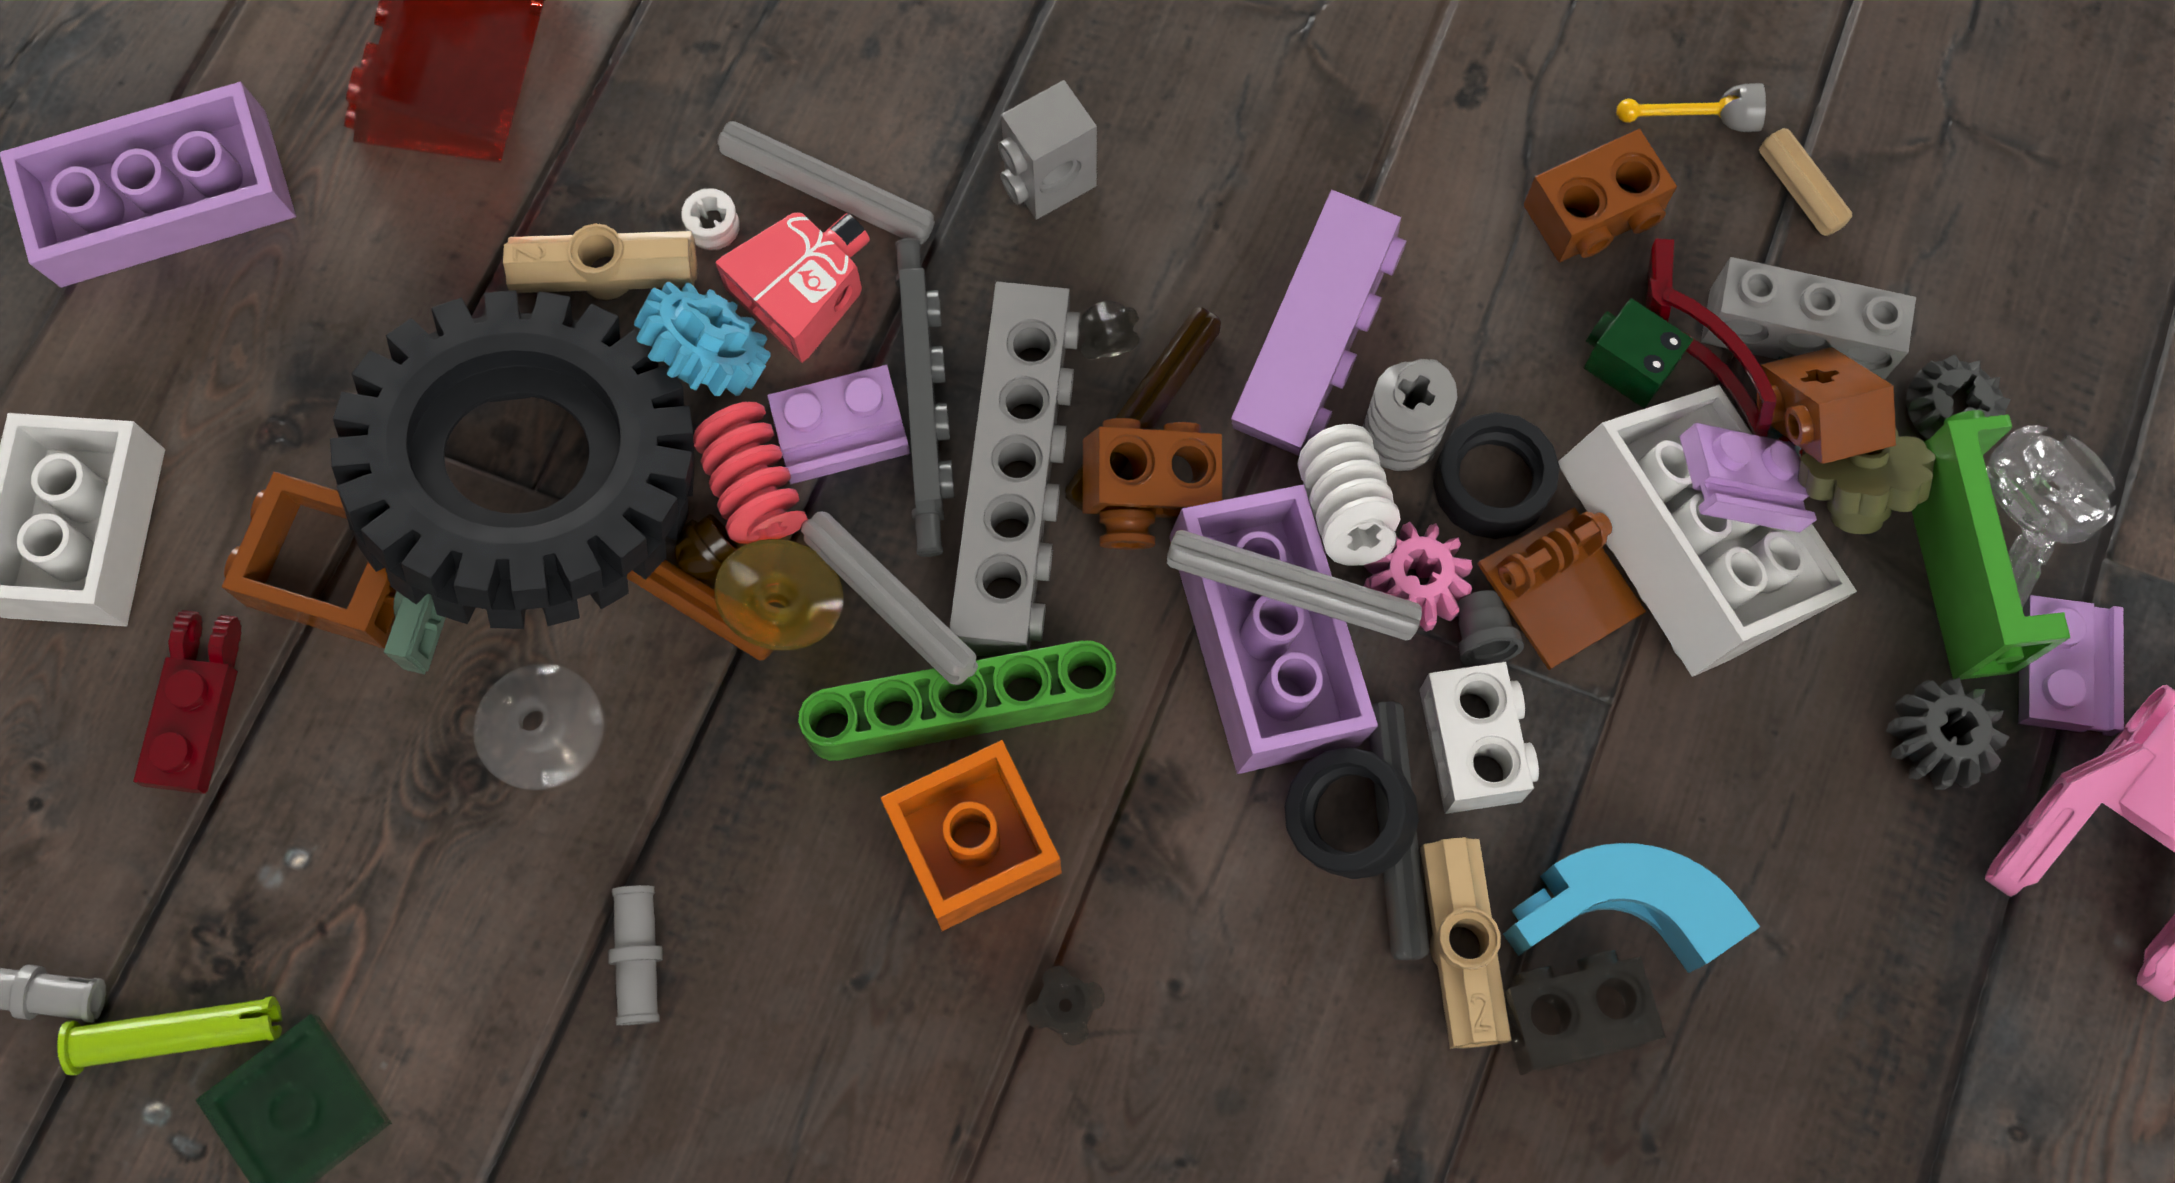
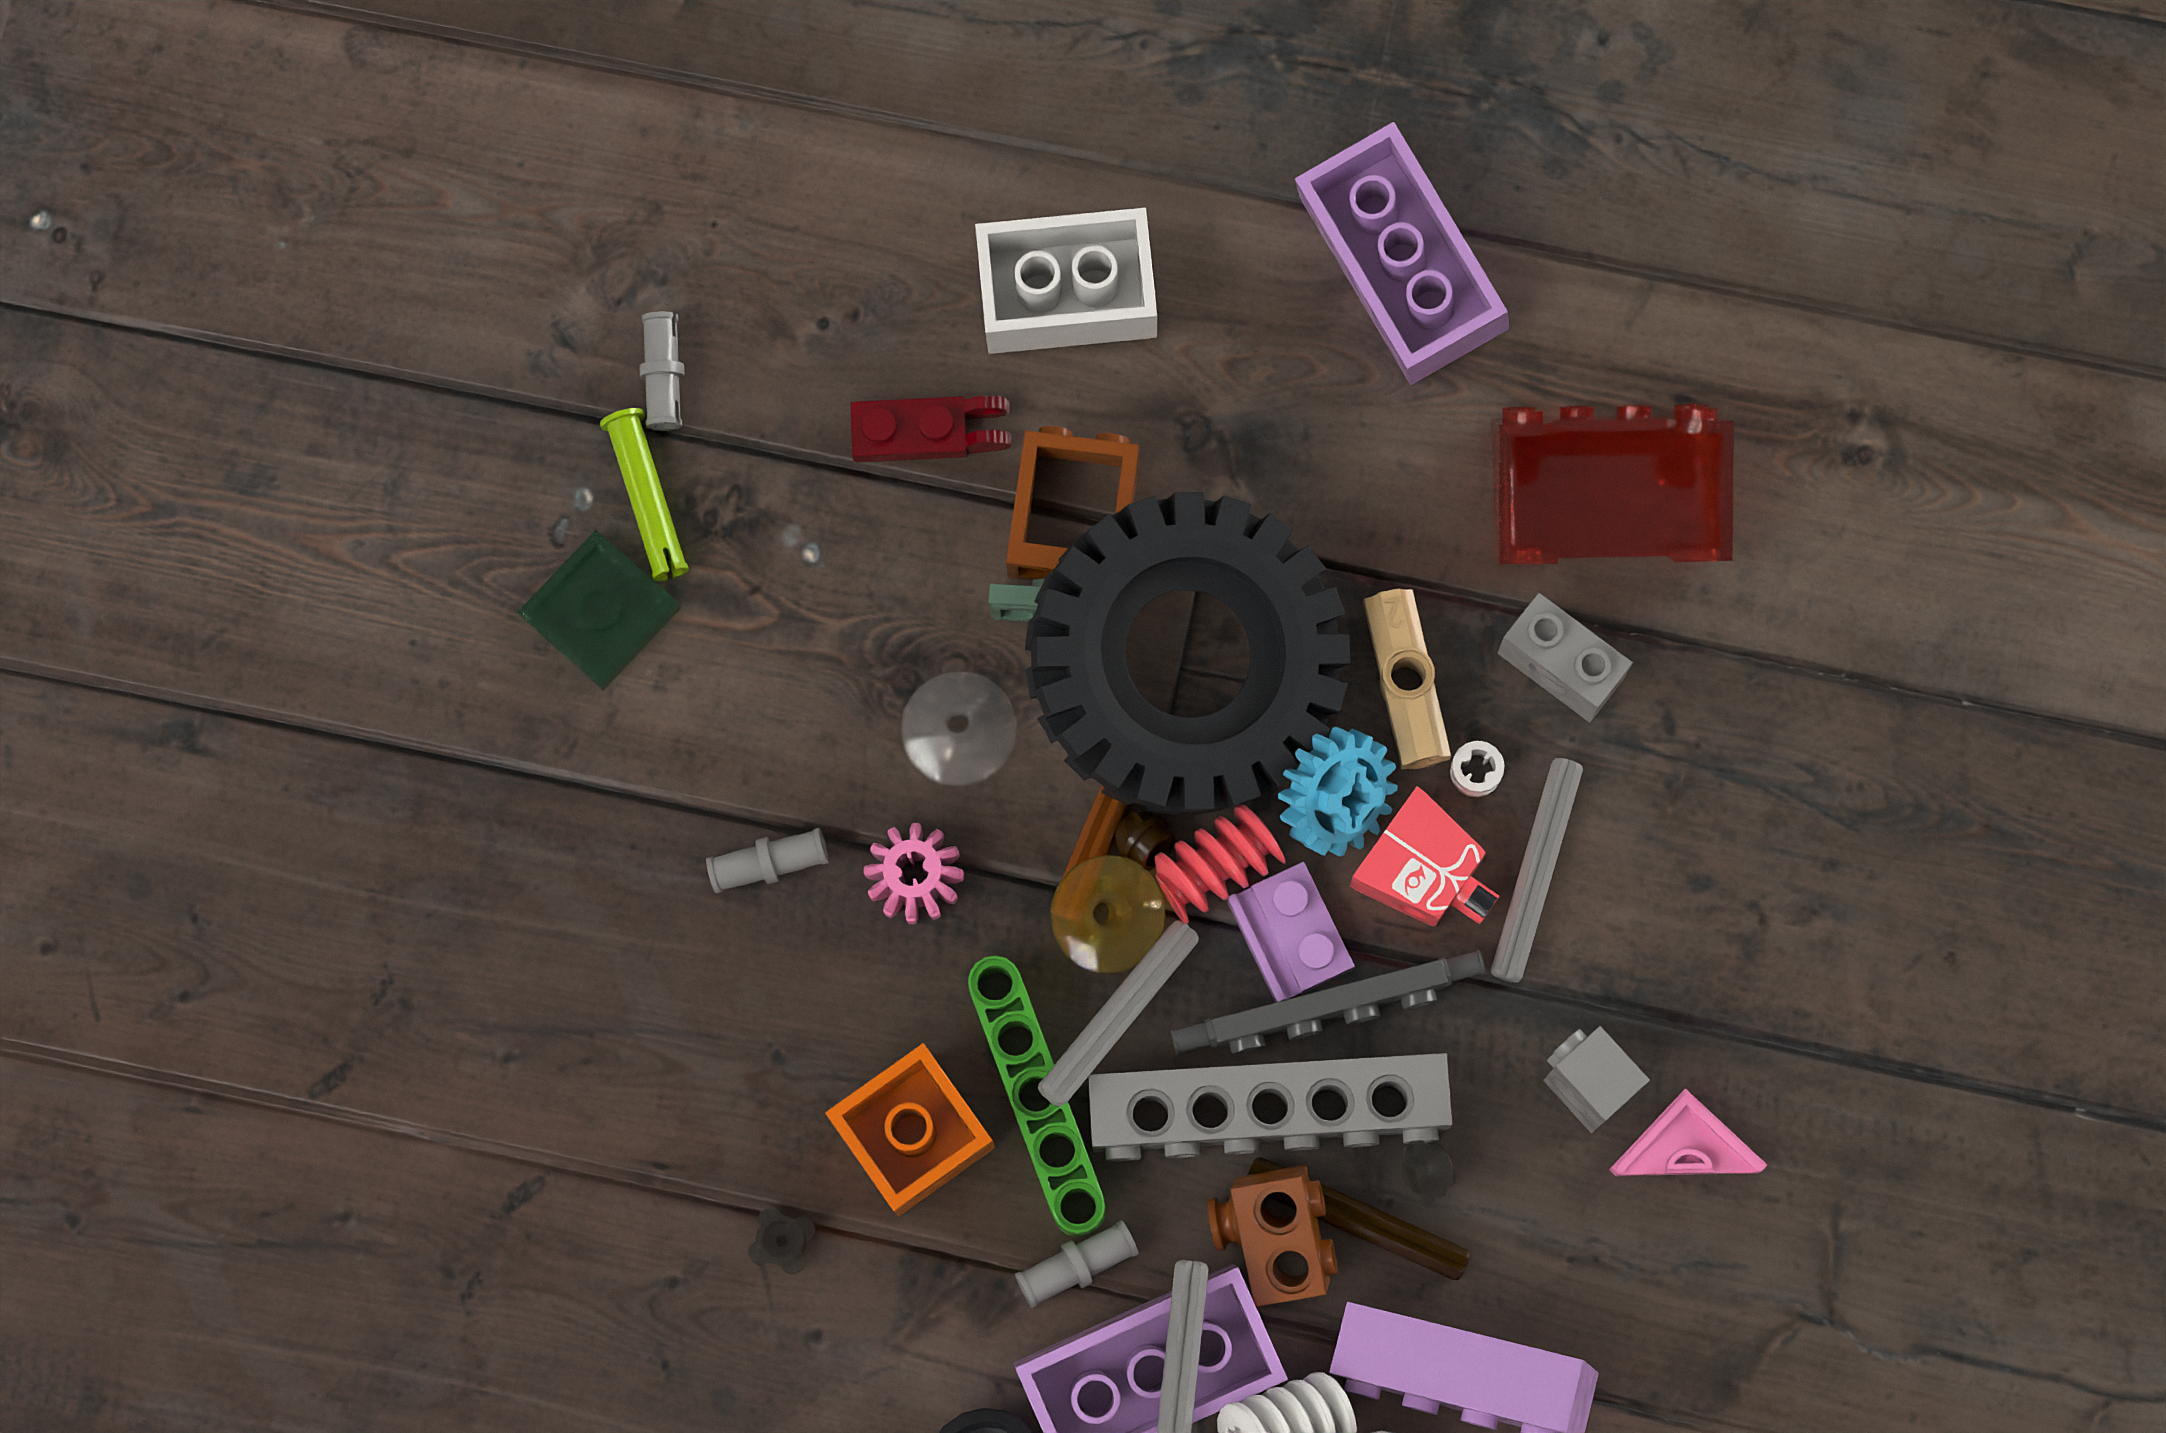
camera: 85 degrees right, 5 degrees up
none -> bright pink gear [864,823,964,924]
none -> light grey pin [1015,1220,1139,1308]
none -> light grey brick [1497,593,1633,723]
none -> bright pink tile [1609,1089,1767,1176]

